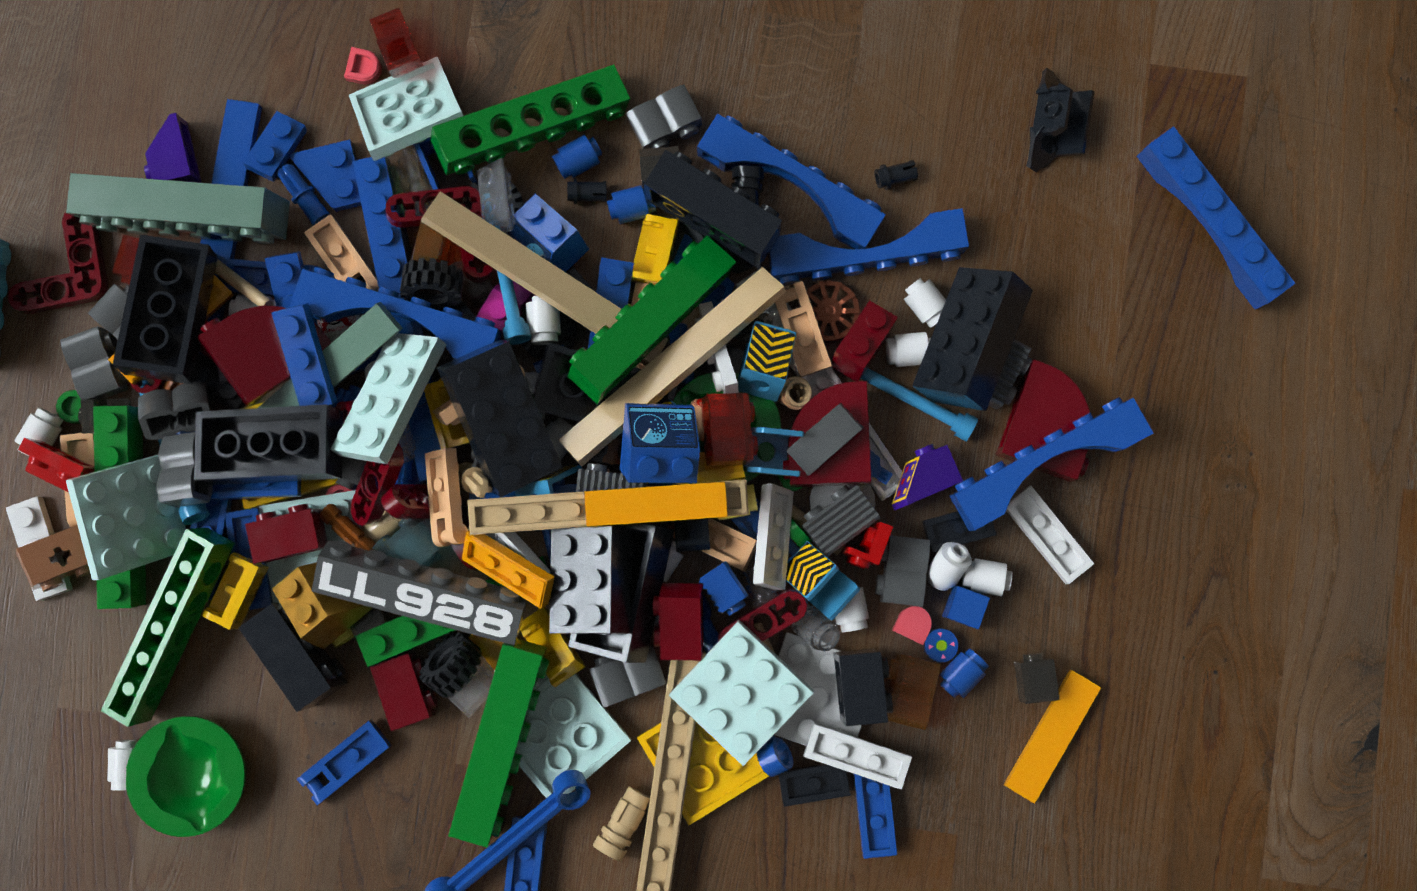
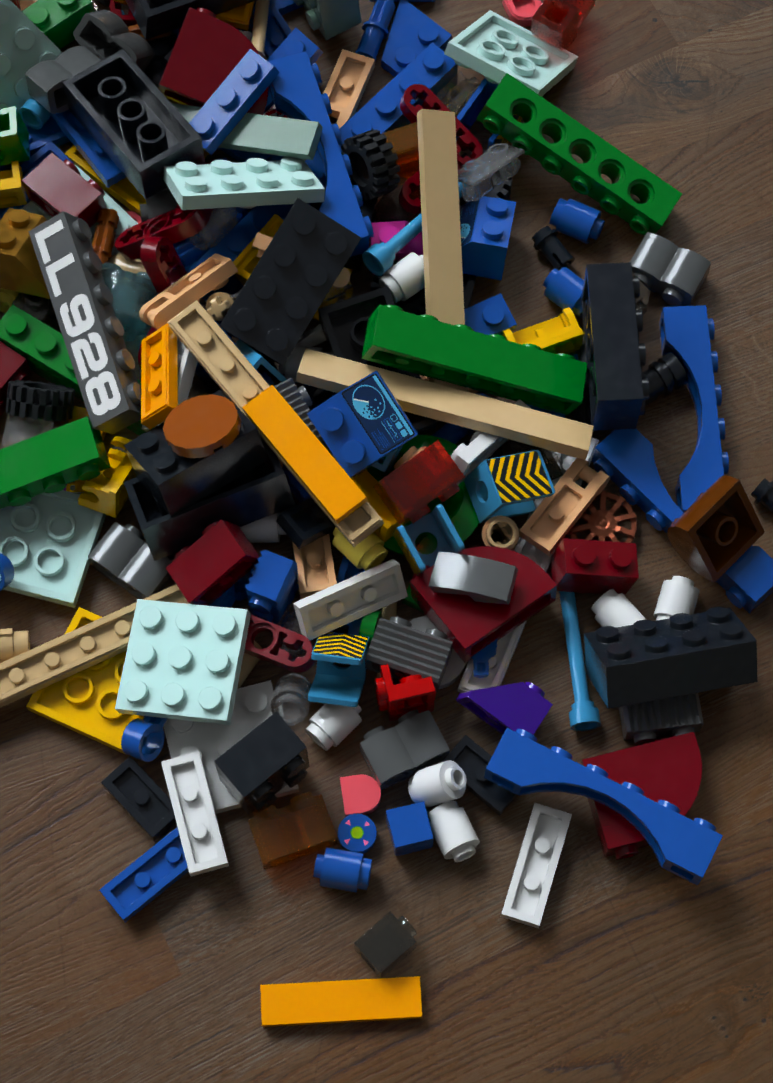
camera: 55 degrees right, 15 degrees down
none -> dark orange tile [163,394,241,458]
none -> reddish brown brick [667,475,765,583]

